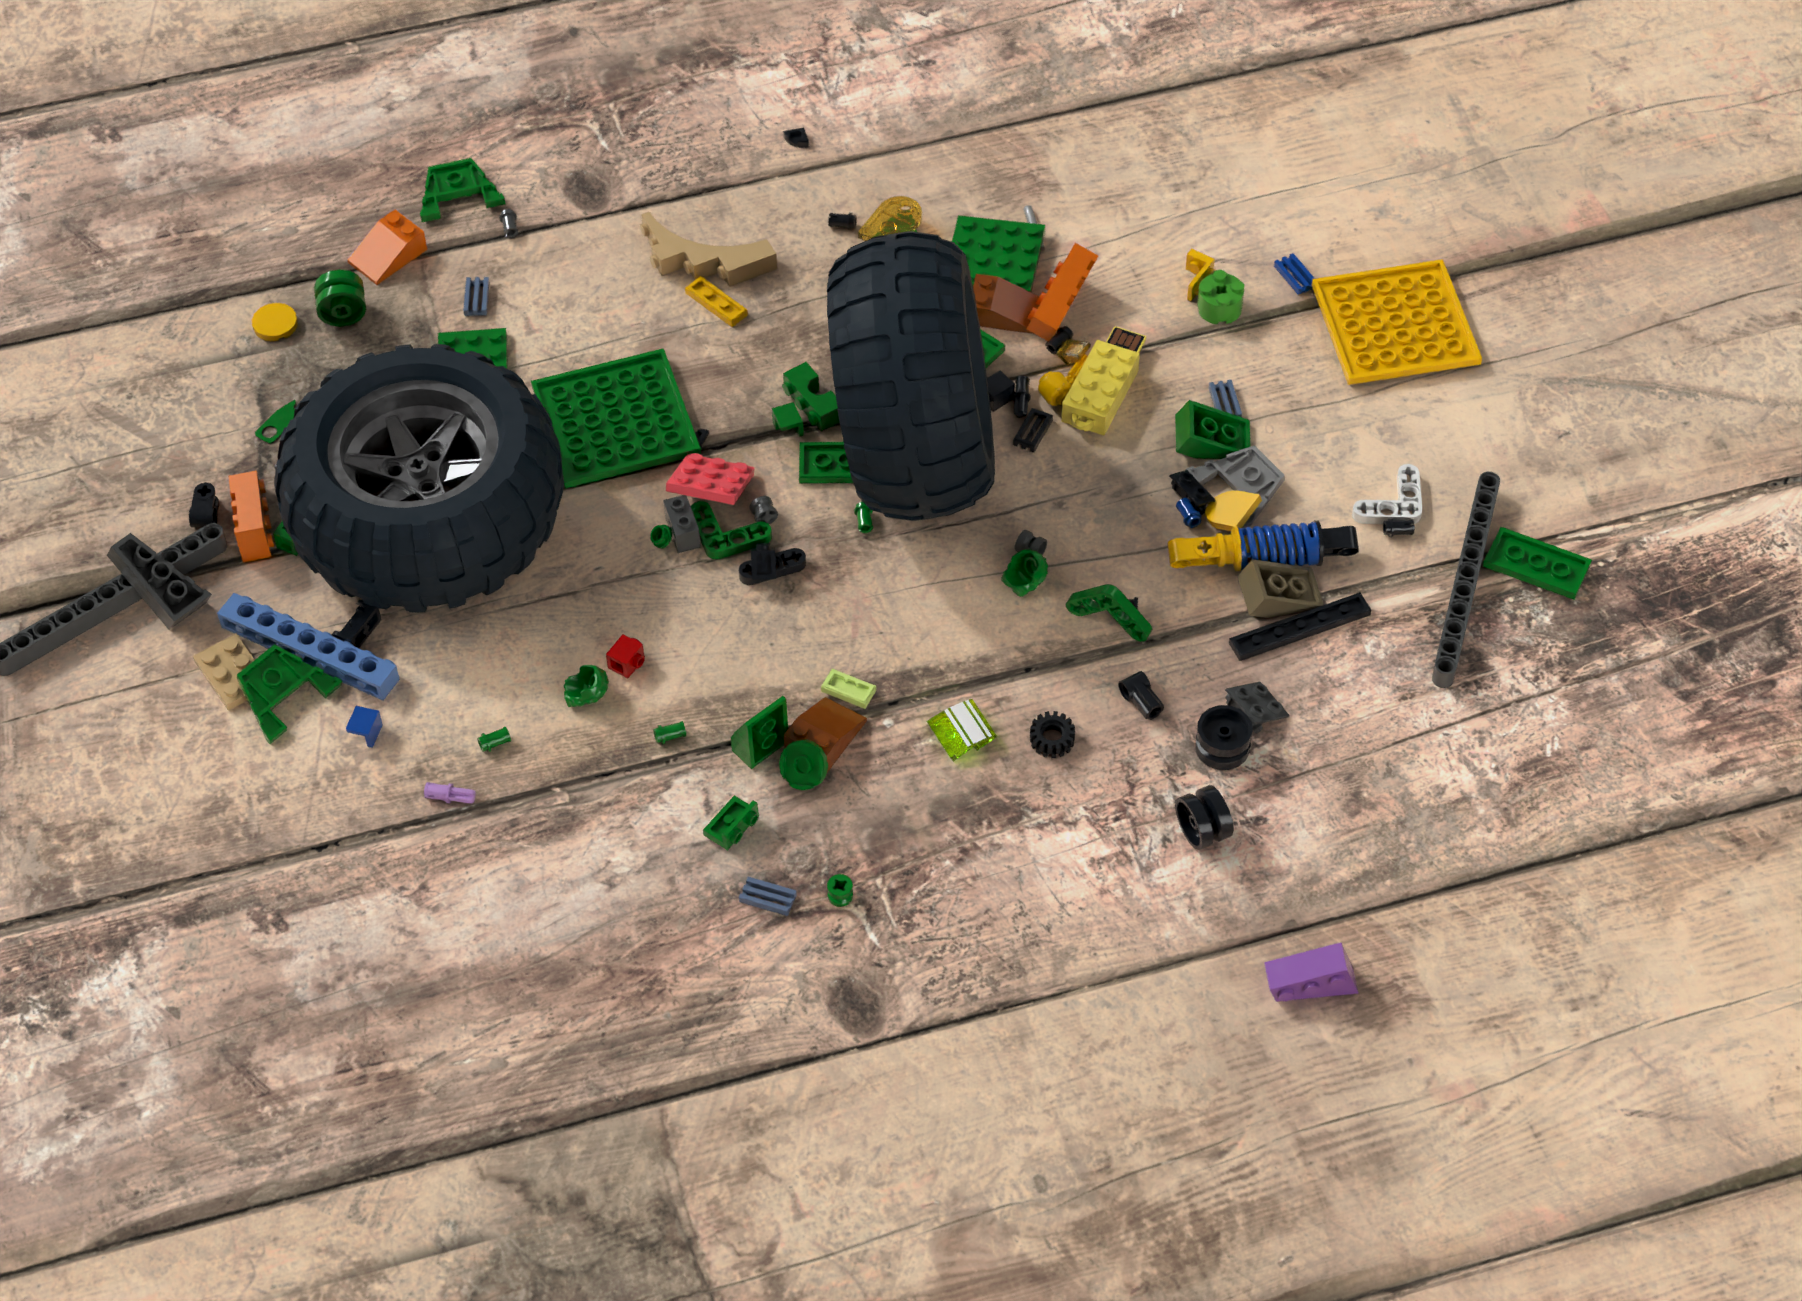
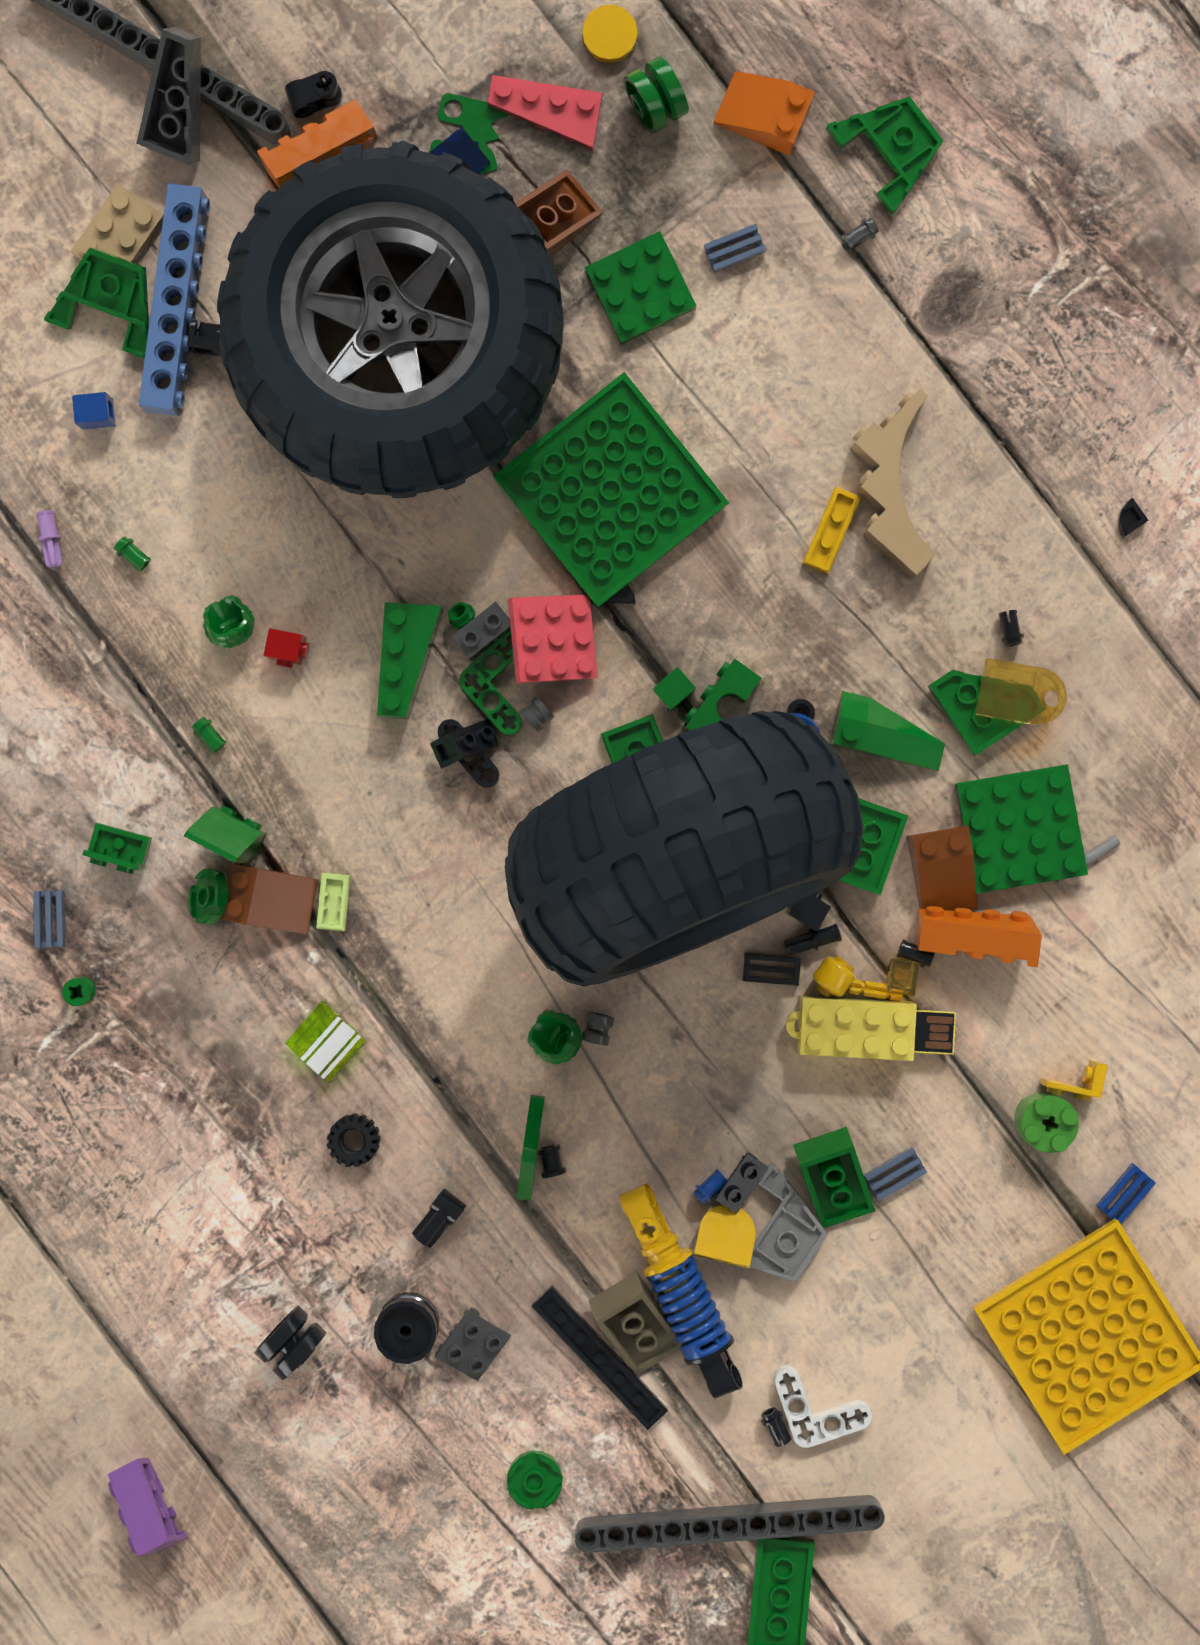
camera: 65 degrees right, 35 degrees up
none -> green wedge [377,602,444,720]
none -> coral wing [488,75,602,151]
none -> green tile [507,1450,563,1510]

